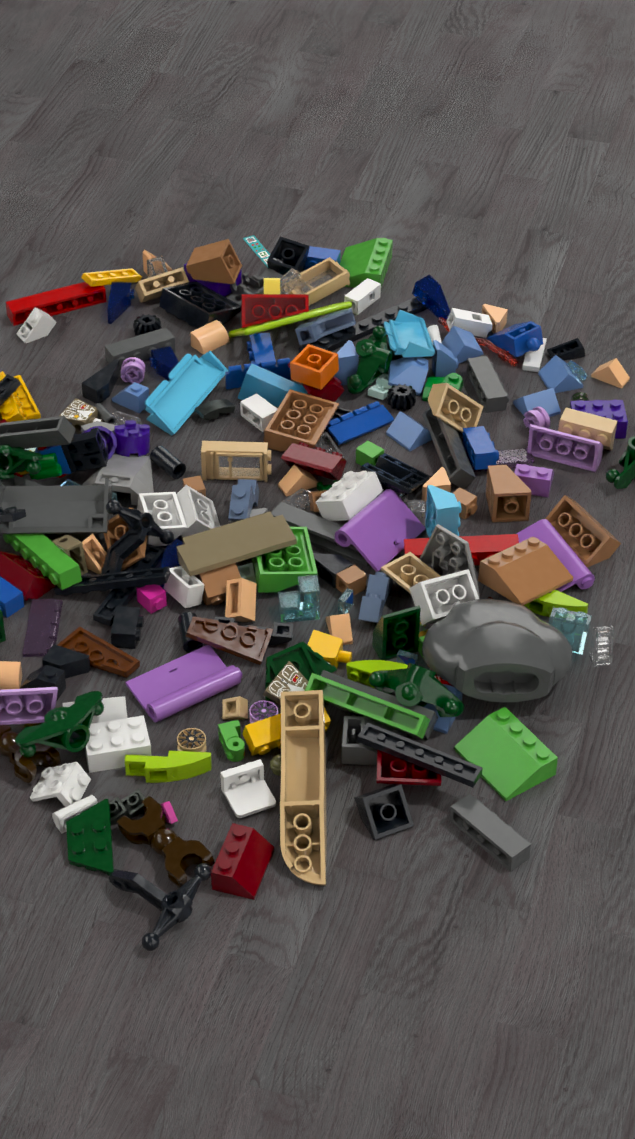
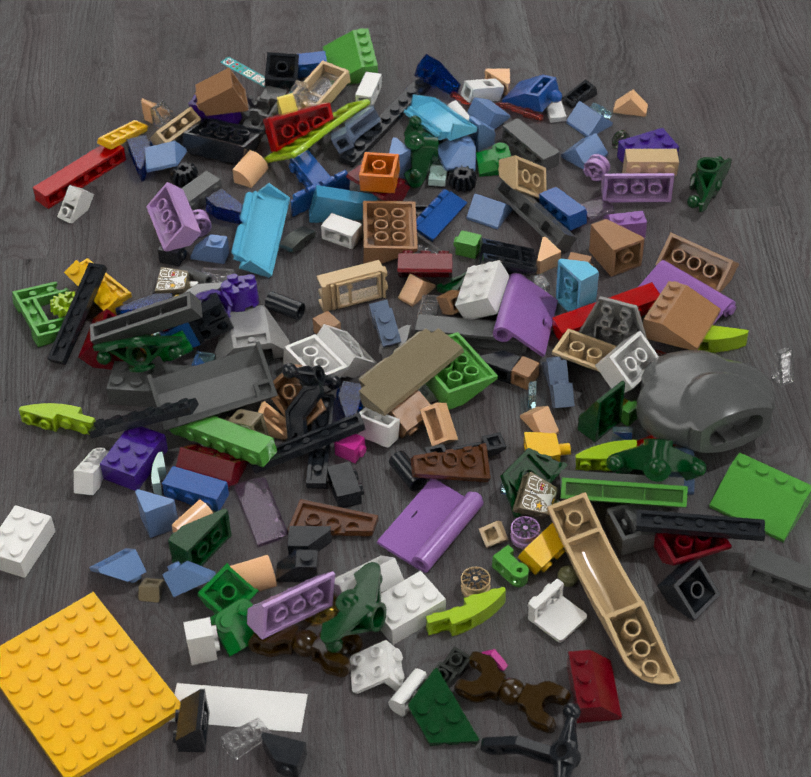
camera: 20 degrees left, 5 degrees up
clear light blue brick [278,575,320,623] -> none
clear light blue slope [548,607,592,654] -> none
none -> medium blue slope [145,141,187,173]
none -> lavender slope [146,182,201,251]

